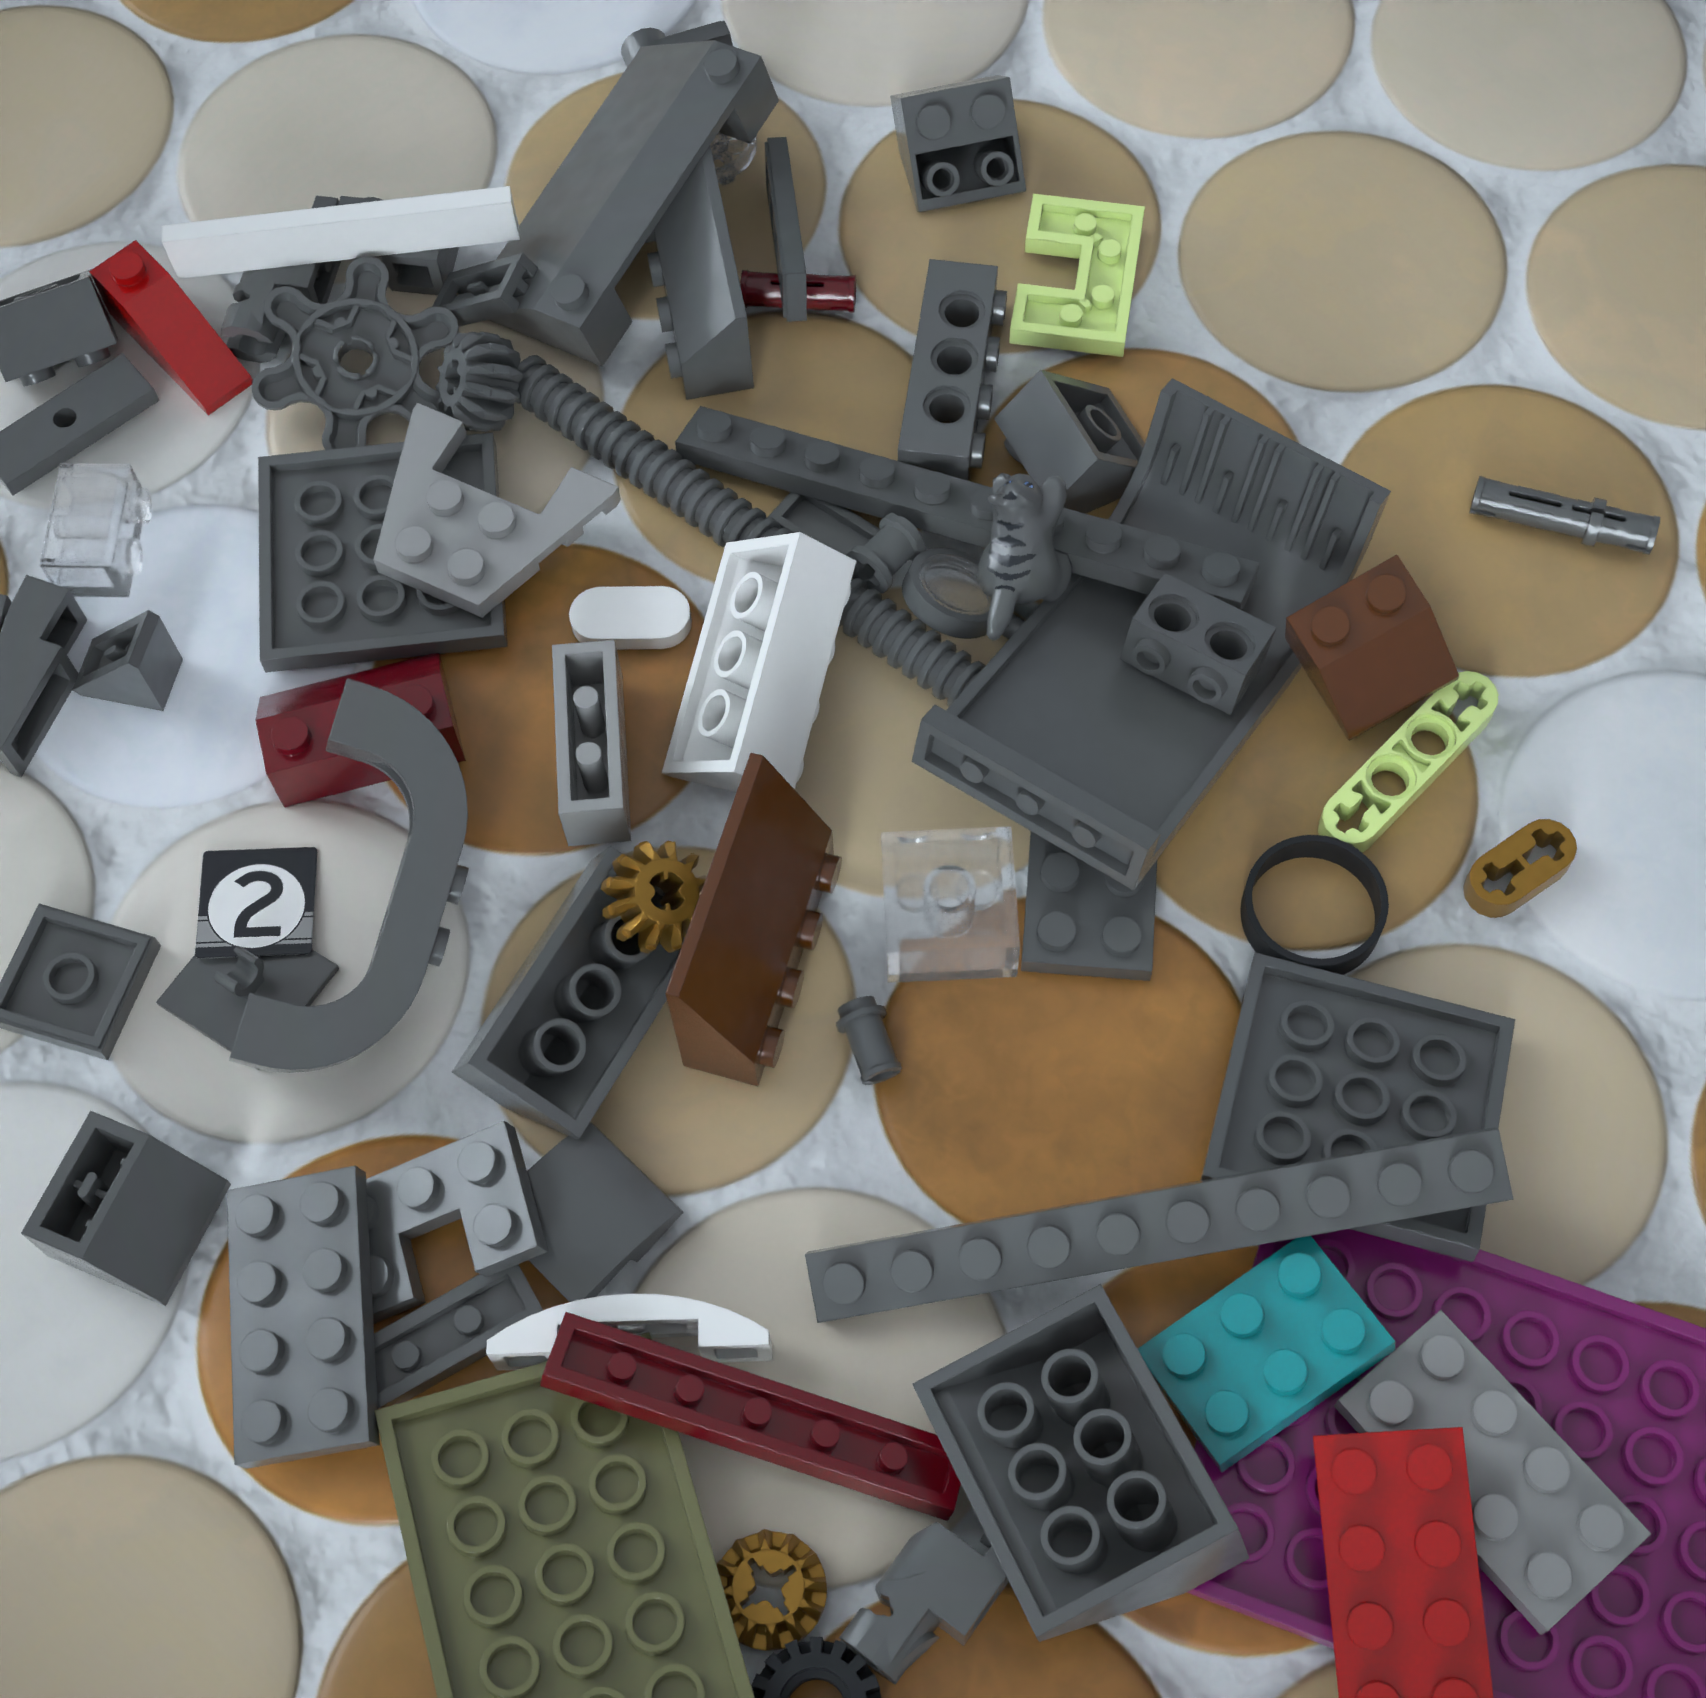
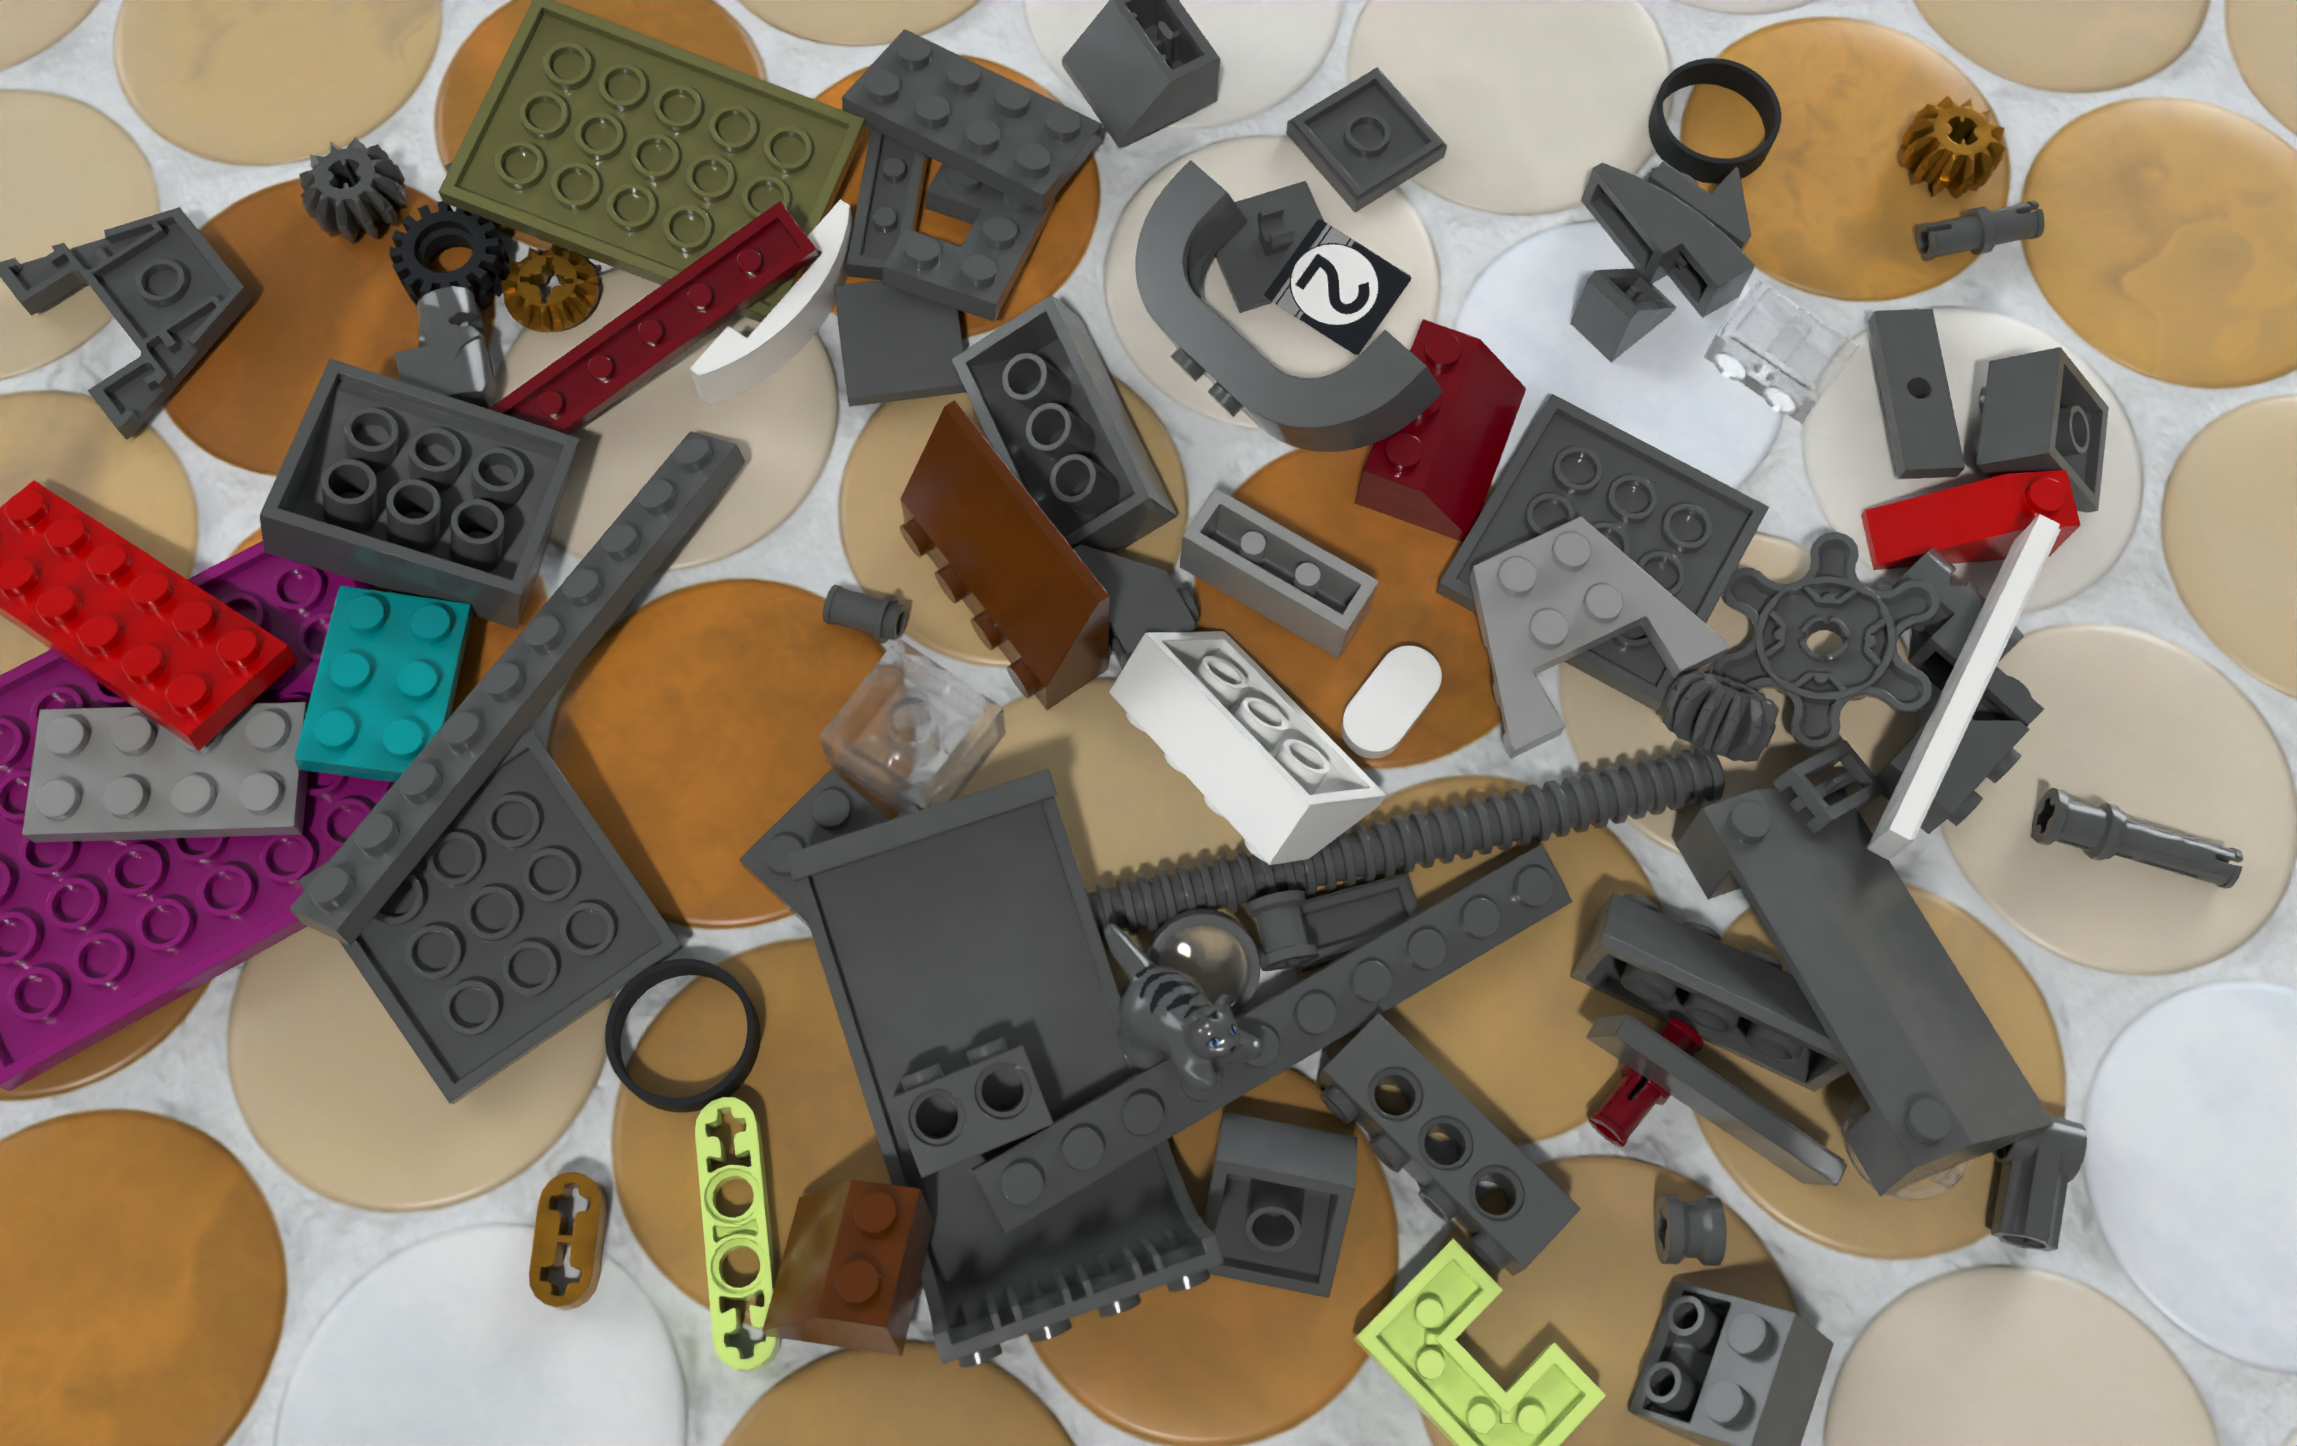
camera: 120 degrees right, 5 degrees up
pearl gold gear [601,841,707,953] -> none
none -> dark grey slope [1073,545,1199,670]
none -> dark grey wheel [1654,1194,1727,1266]
none -> dark grey pin [2032,788,2243,889]

